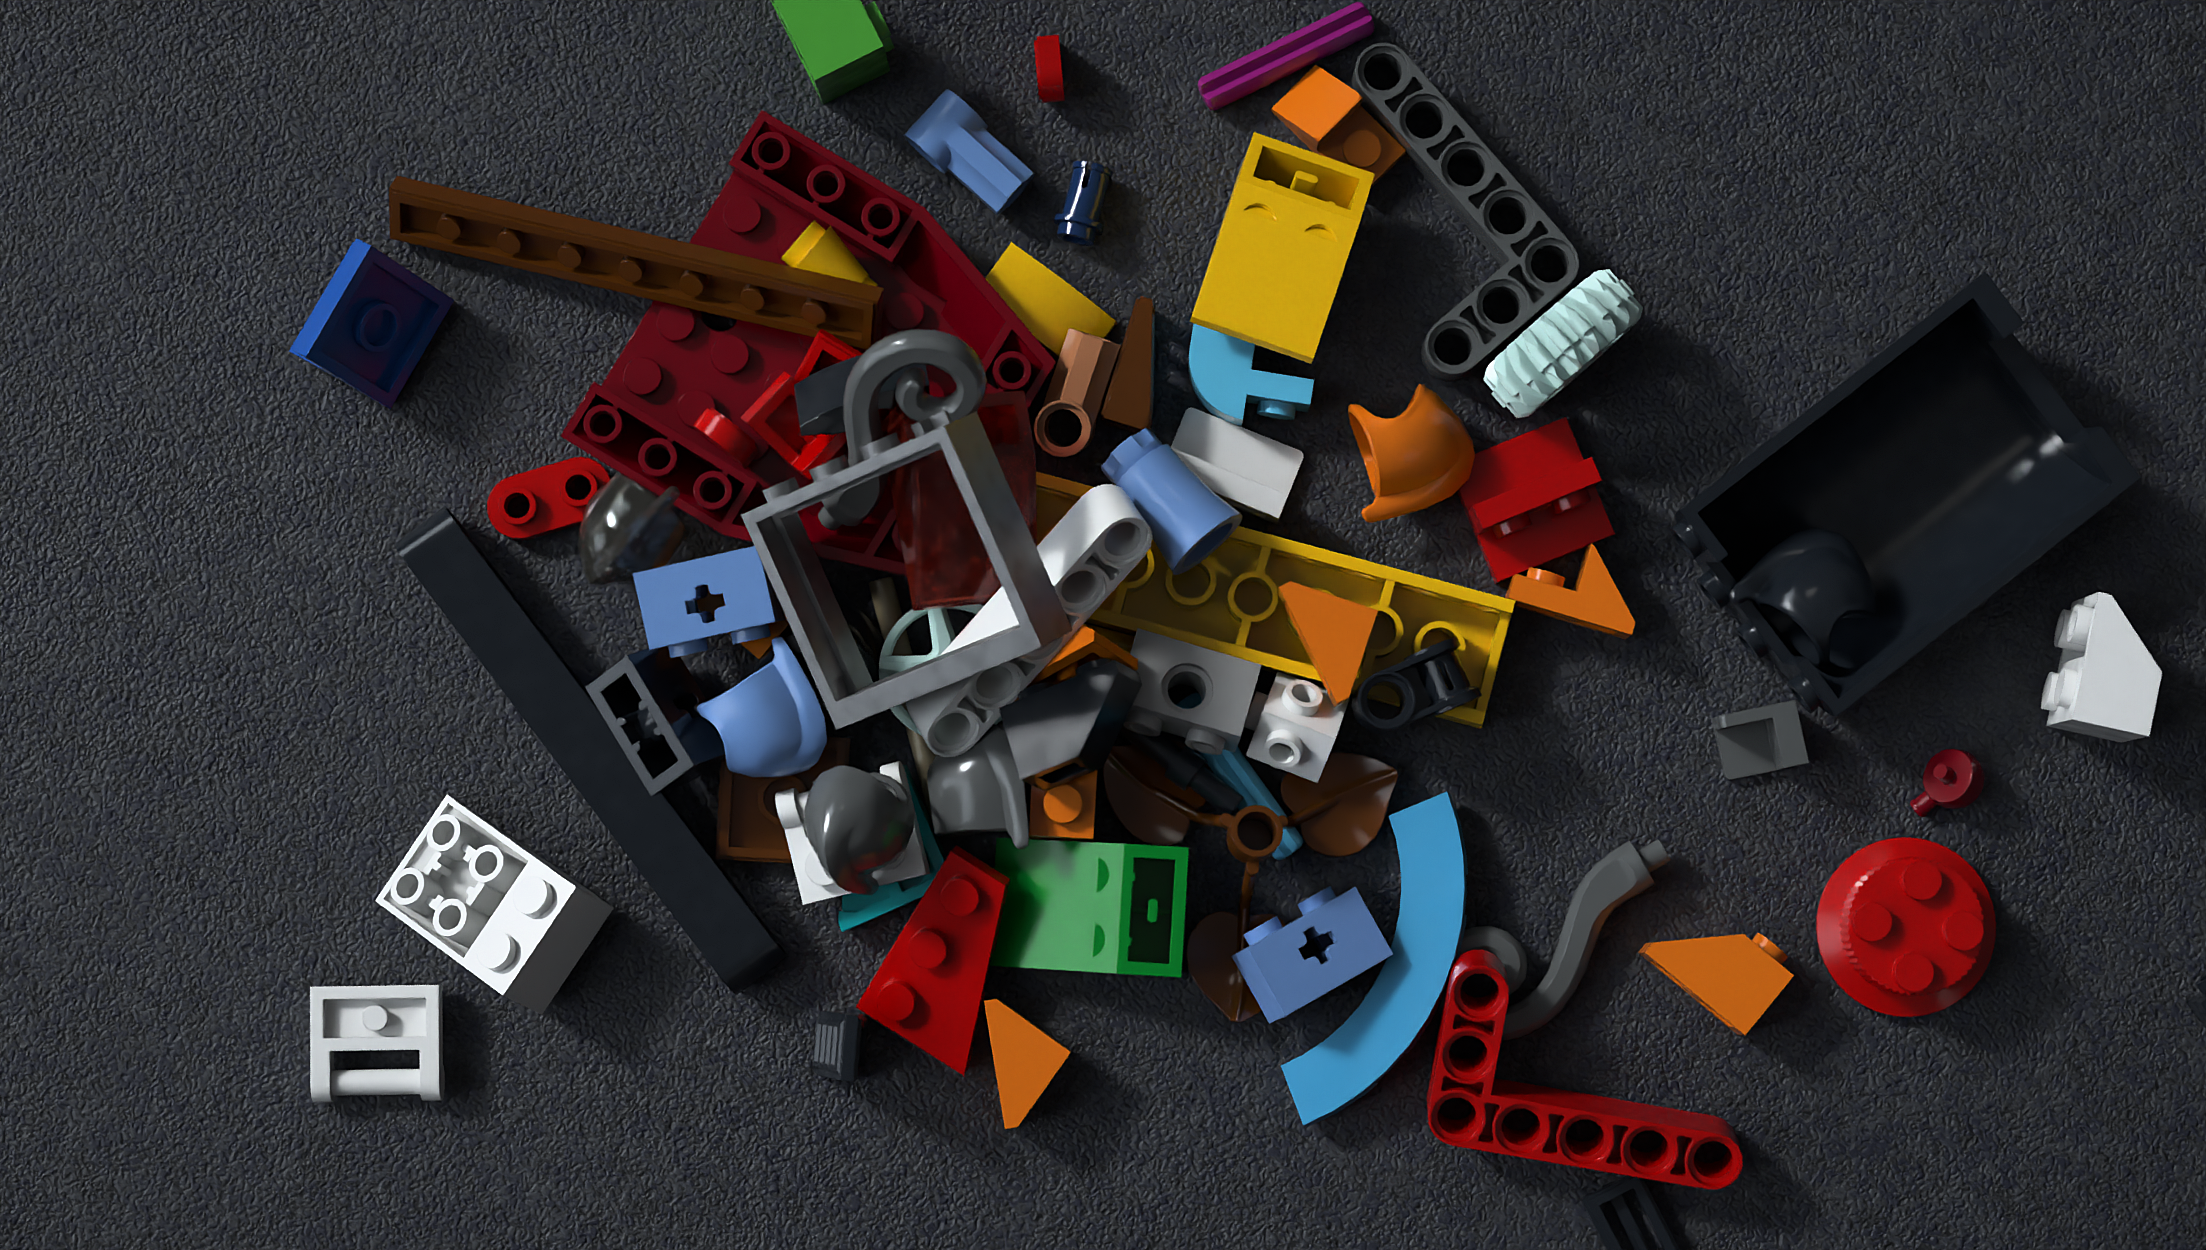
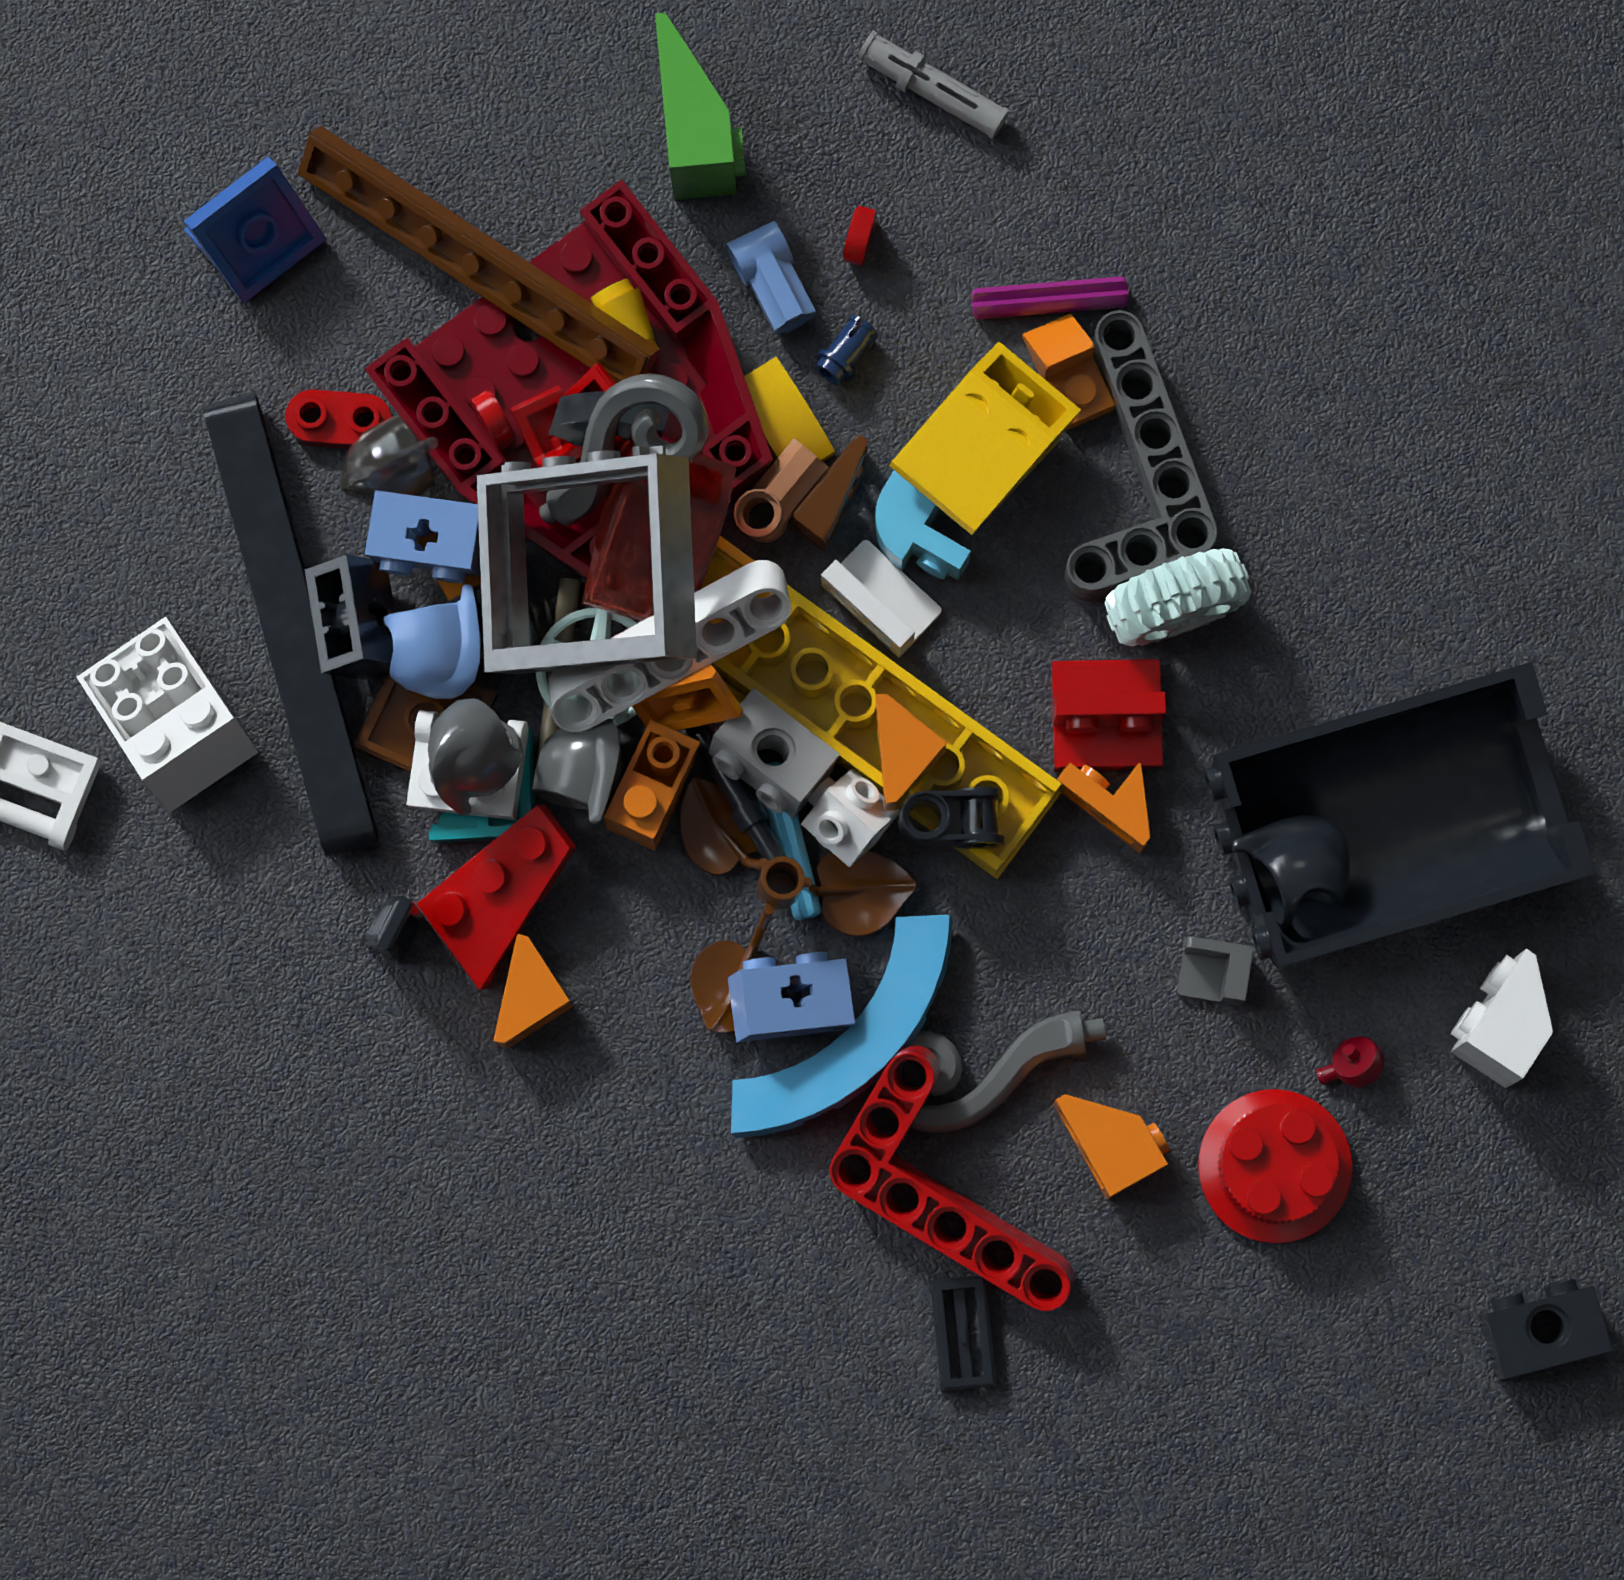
camera: 20 degrees right, 5 degrees down
green slope [990,838,1189,978] -> none
black slope [999,658,1142,791] -> none
medium blue plant [1101,428,1243,575] -> none
orange piece [1348,384,1475,522] -> none

